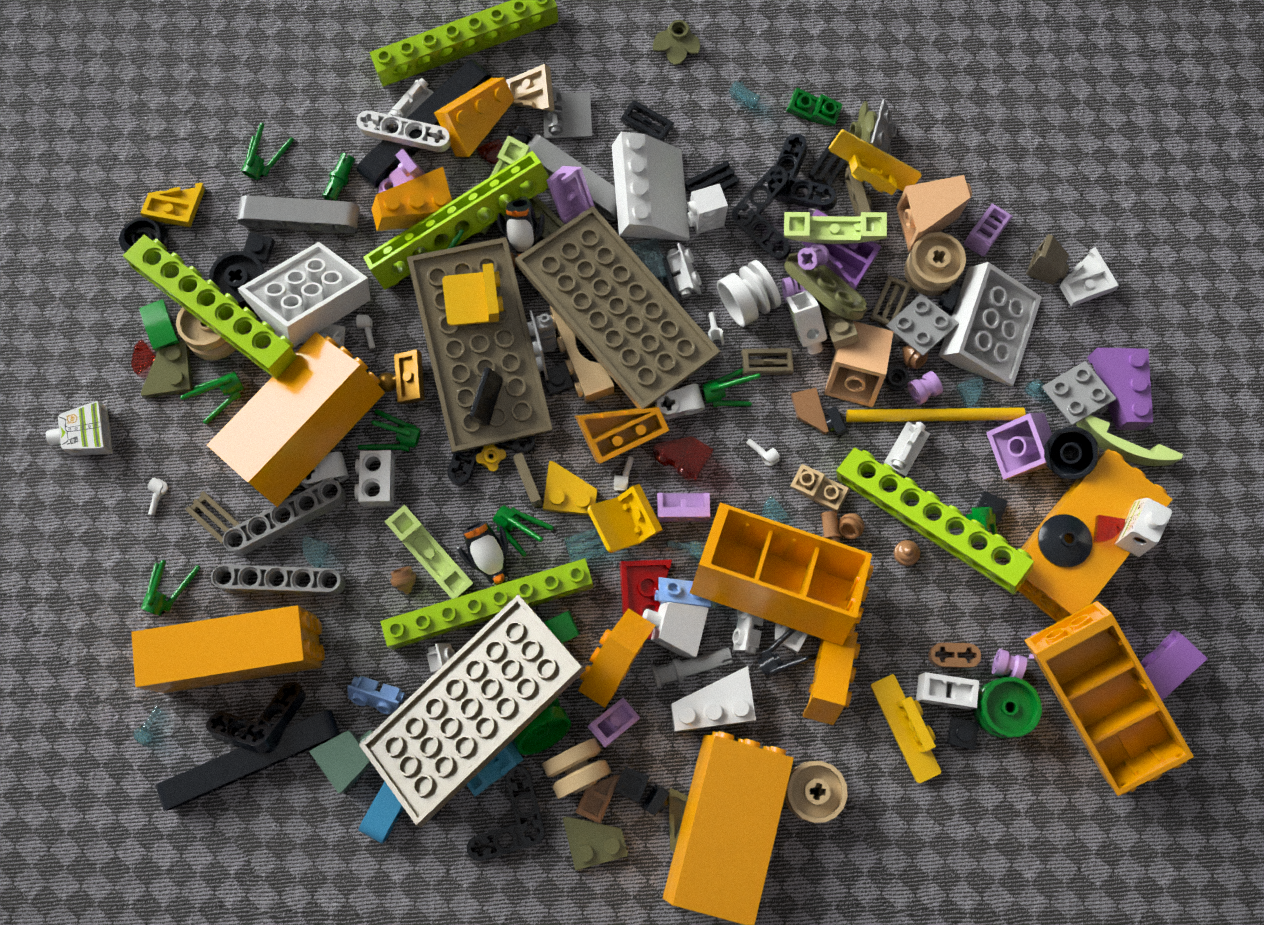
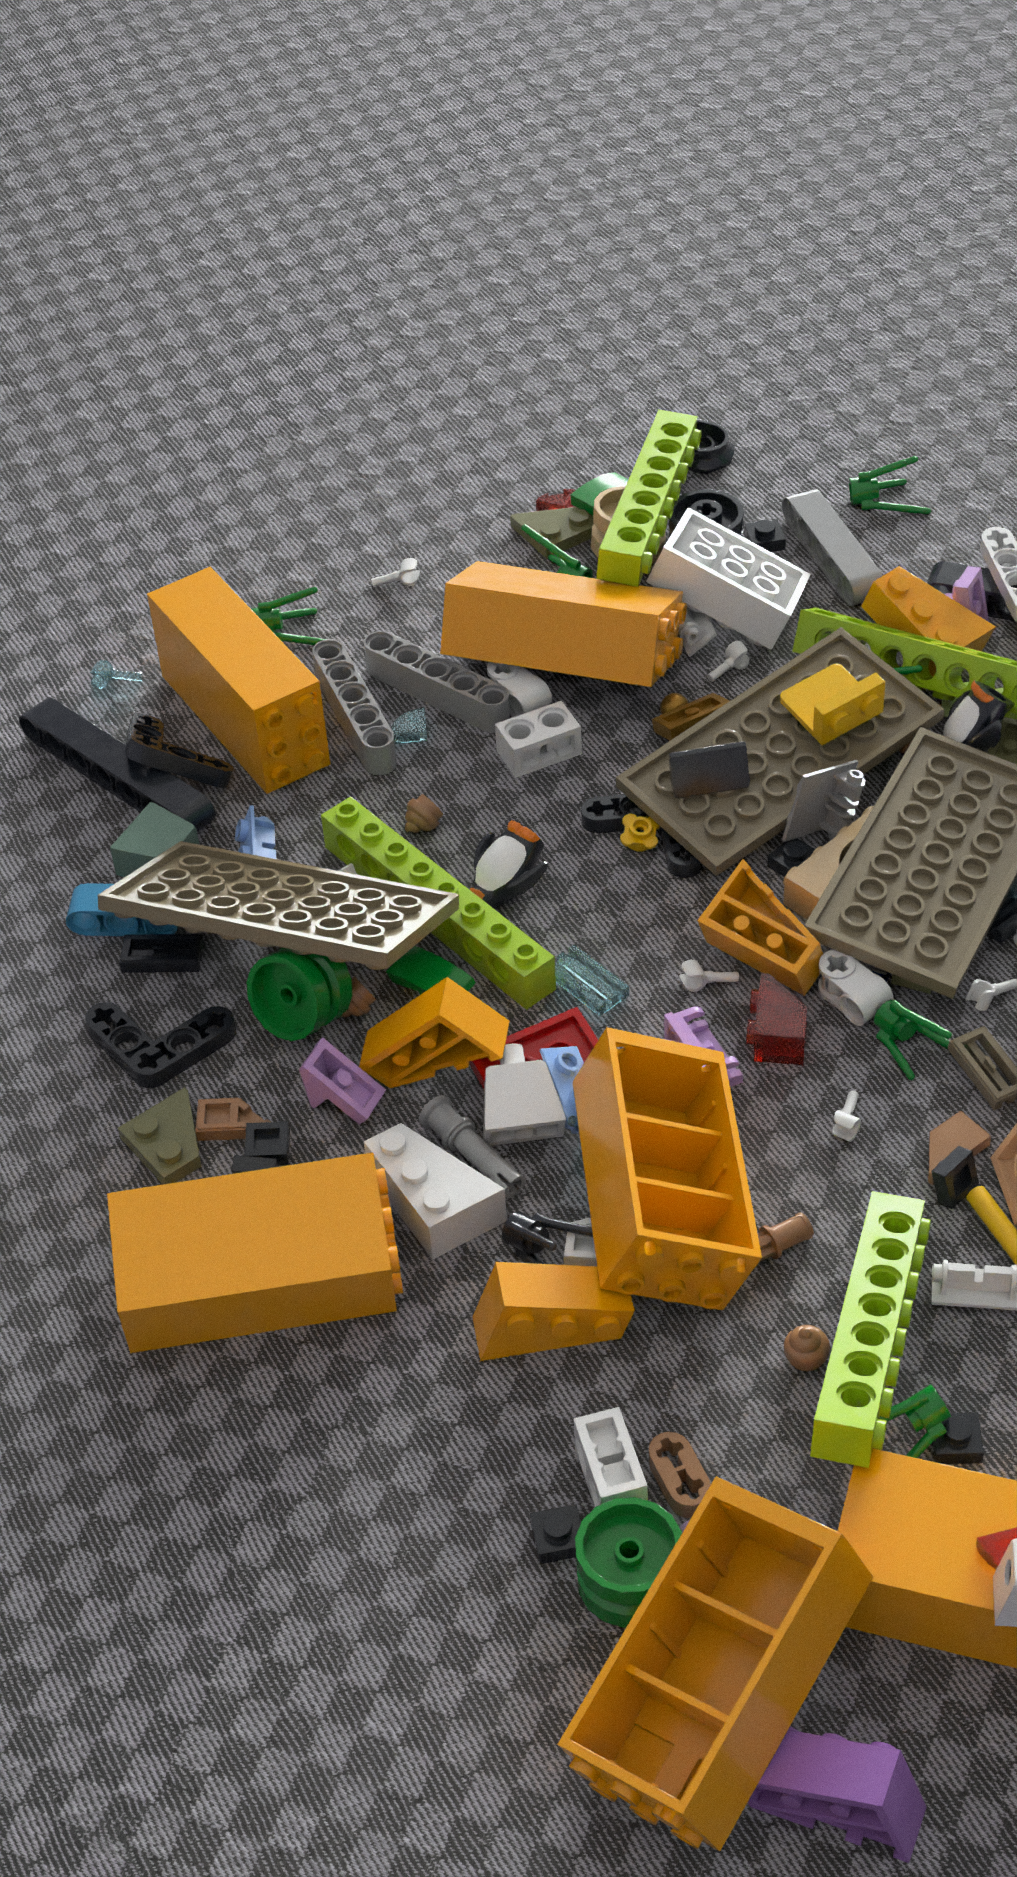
camera: 70 degrees right, 30 degrees down
white torso [46,401,113,455] -> none
yellow wing [140,183,205,228] -> none
dark tan tile [185,491,240,544] -> none
green pin [322,153,355,201] -> none
green plant [357,409,421,452] -> none
yellowish green slope [385,505,473,599] -> none
medium azure slope [466,742,524,797] -> none
green plant [493,505,554,557] -> none
dark tan tile [513,452,542,508] -> none
tan wheel [542,738,612,799] -> none
yellow wing [543,461,597,516] -> none
yellow bracket [587,484,663,553] -> none
white hinge [732,610,764,654] -> none
clear light blue tile [761,496,788,522] -> none
tan wheel [784,761,848,823] -> none
tan slope [790,464,849,513] -> none
medium nougat plate [839,513,865,539] -> none
yellow bracket [870,674,941,783] -> none
black dish [1038,514,1092,568] -> none

